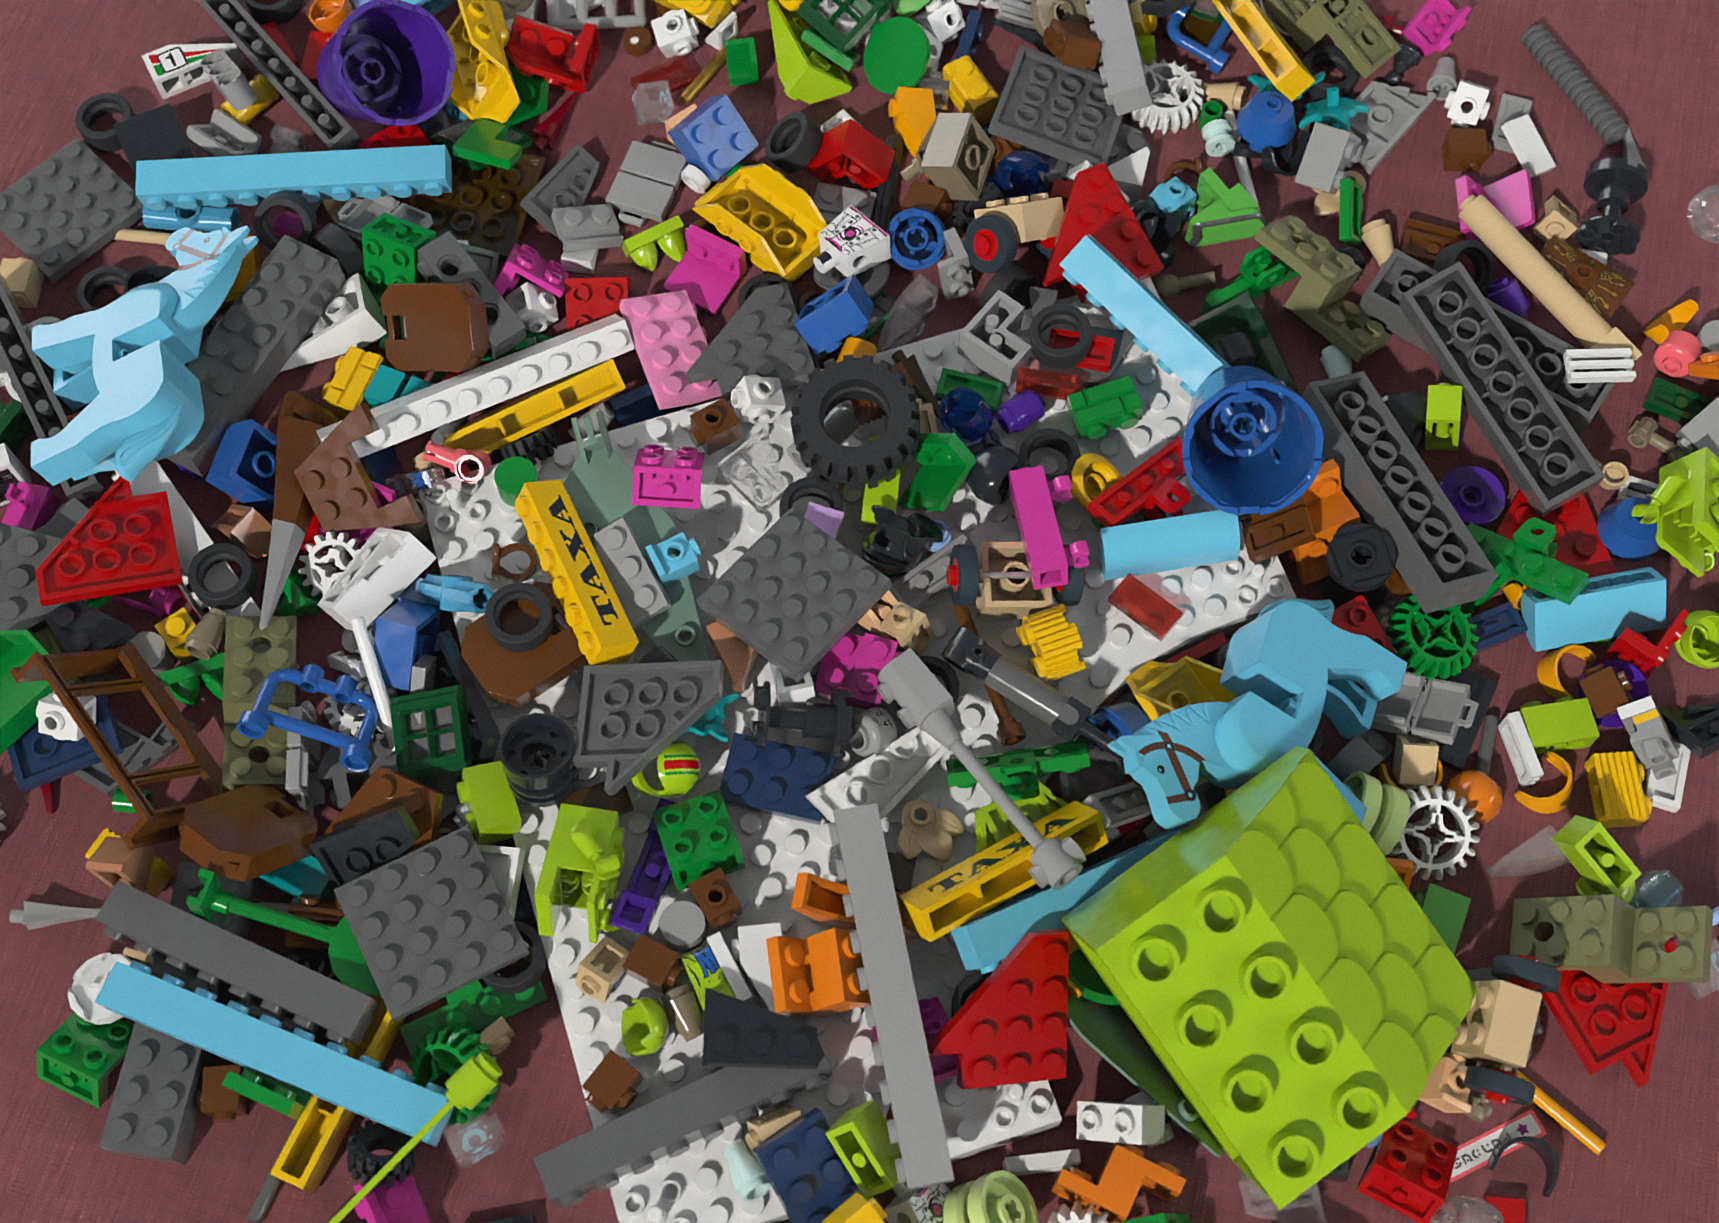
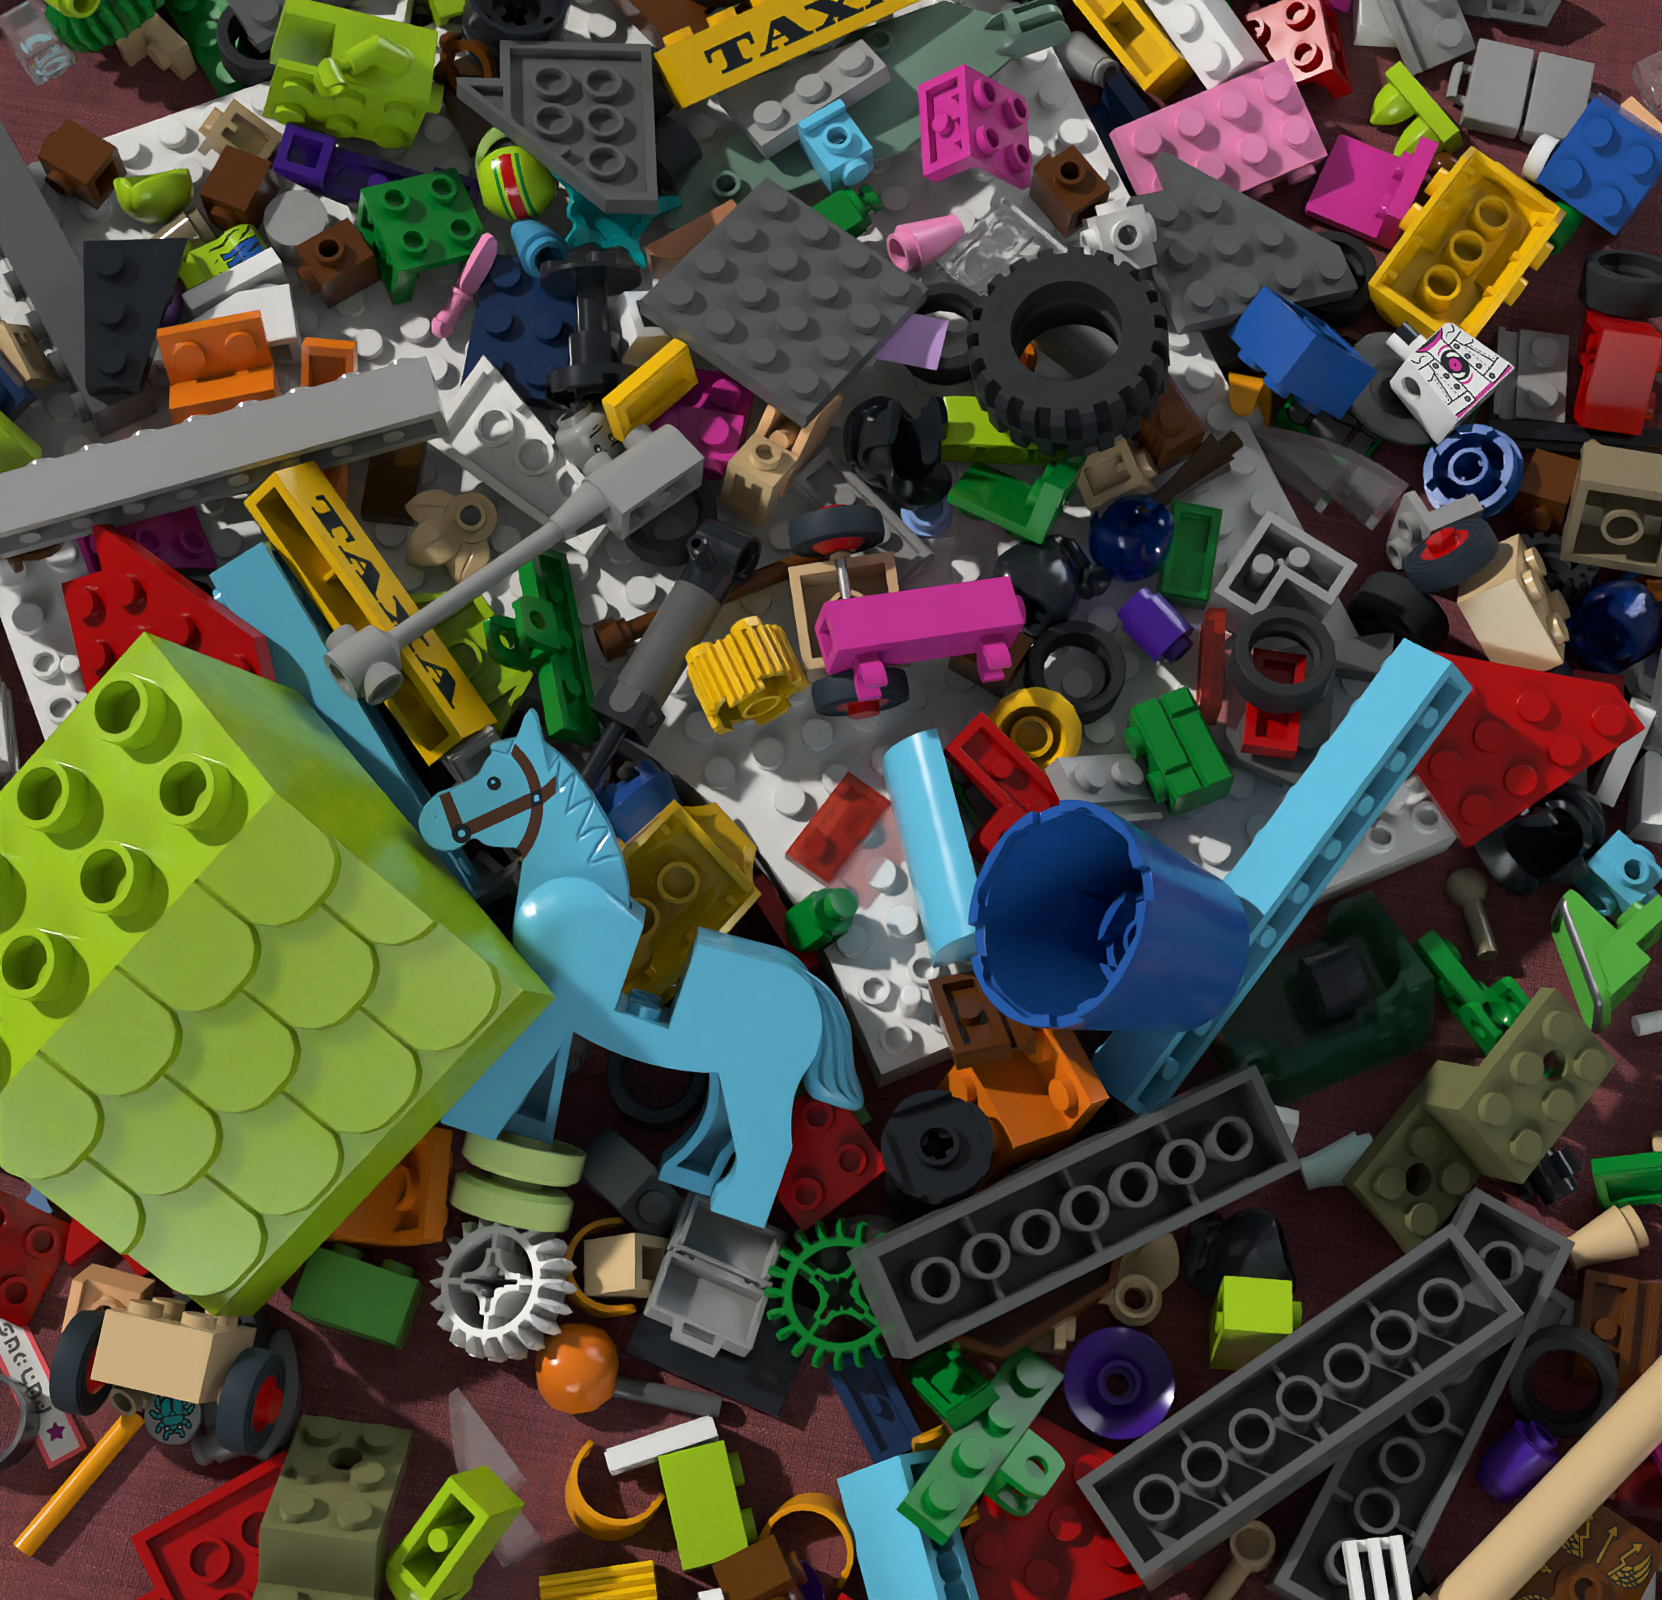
camera: 80 degrees right, 5 degrees up
none -> bright pink piece [431,232,497,339]
none -> reddish brown piece [433,31,499,92]
none -> dark azure cone [510,217,569,278]
none -> yellow tile [602,338,698,443]
none -> green arm [785,888,857,952]
none -> green arm [811,183,883,238]
none -> bright pink cone [887,214,965,273]
none -> light grey plate [1044,753,1164,830]

